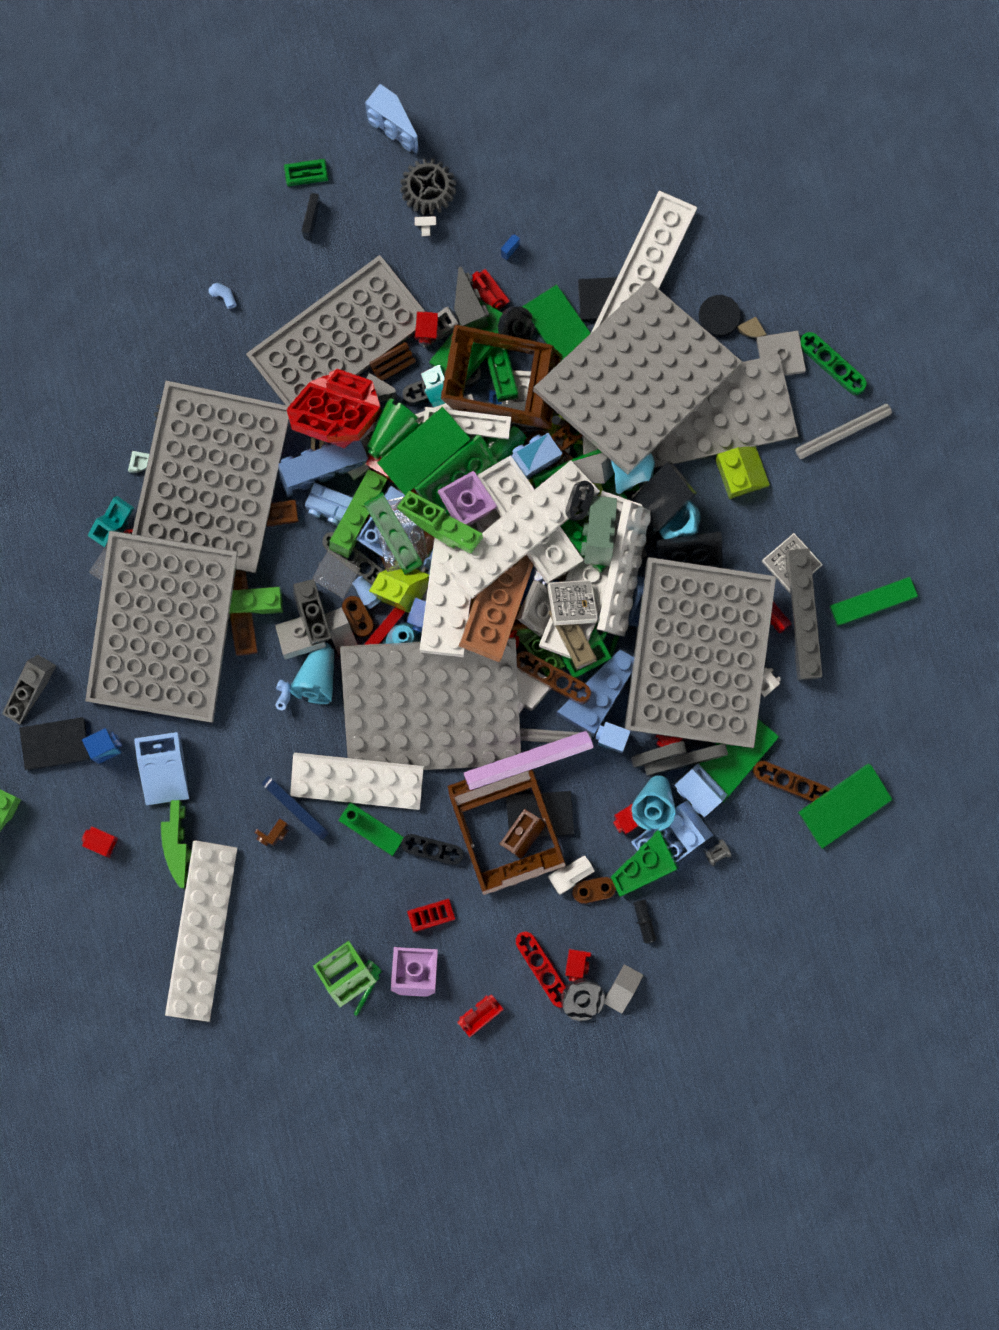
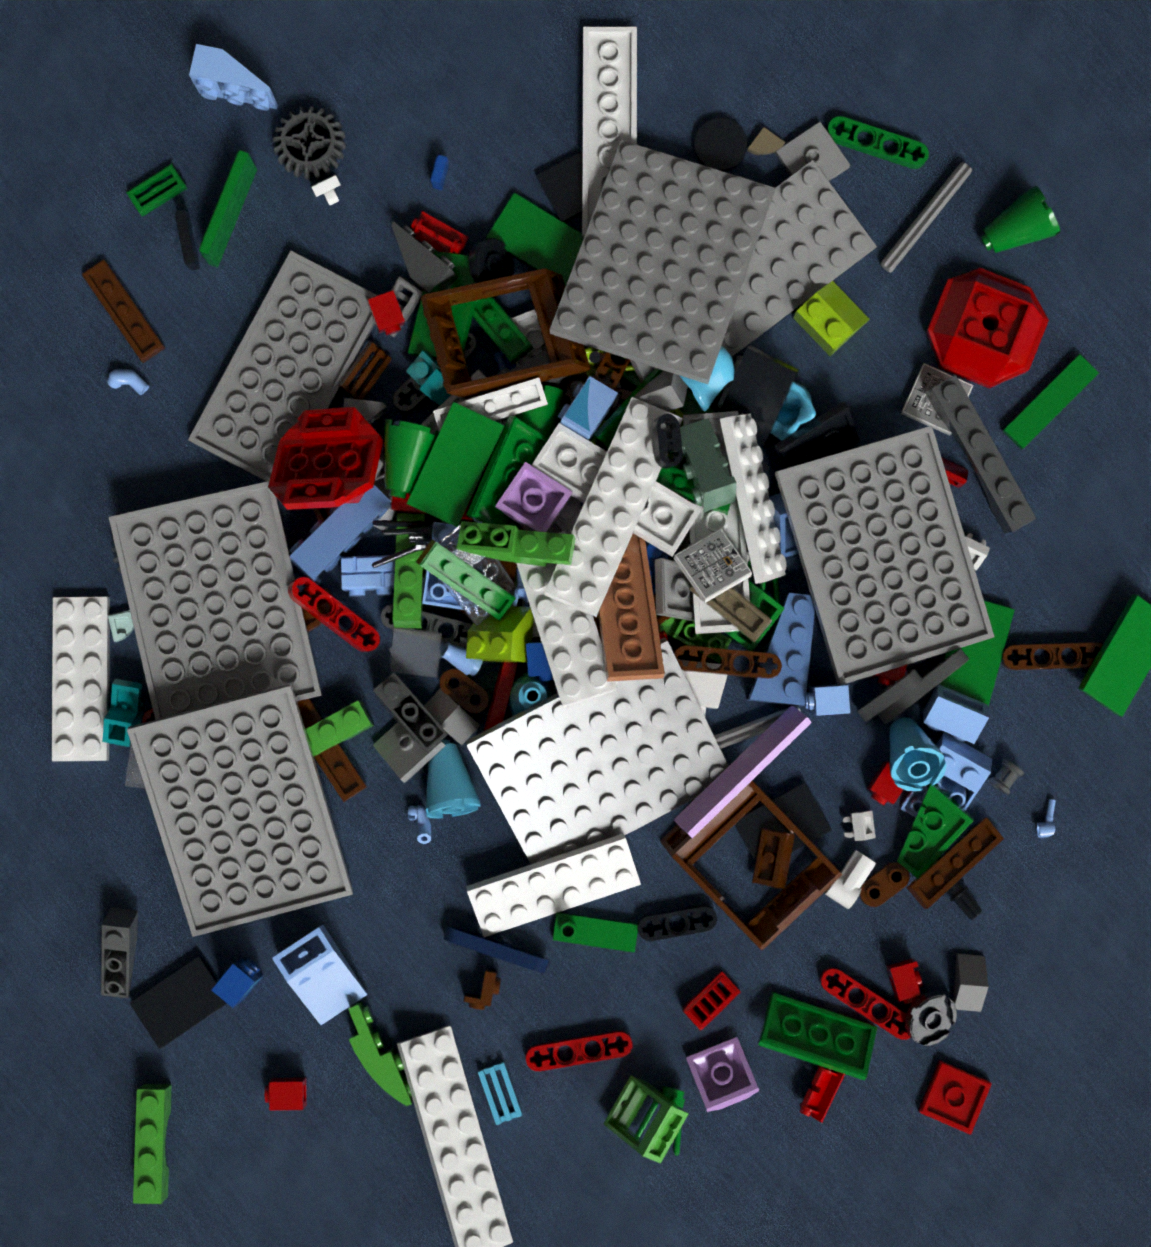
camera: 25 degrees left, 5 degrees up
none -> white plate [52,597,110,761]
none -> reddish brown tile [82,259,165,363]
none -> green tile [199,150,257,268]
none -> red beam [288,577,380,652]
none -> black plant [372,520,432,568]
none -> medium azure tile [478,1062,523,1125]
none -> red beam [526,1030,632,1071]
none -> green tile [758,992,877,1080]
none -> white tile [843,811,876,841]
none -> reddish brown plate [907,817,1004,909]
none -> red tile [918,1060,992,1135]
none -> red piece [926,268,1049,389]
none -> green cone [980,185,1060,253]
none -> light blue hand [1036,799,1056,838]

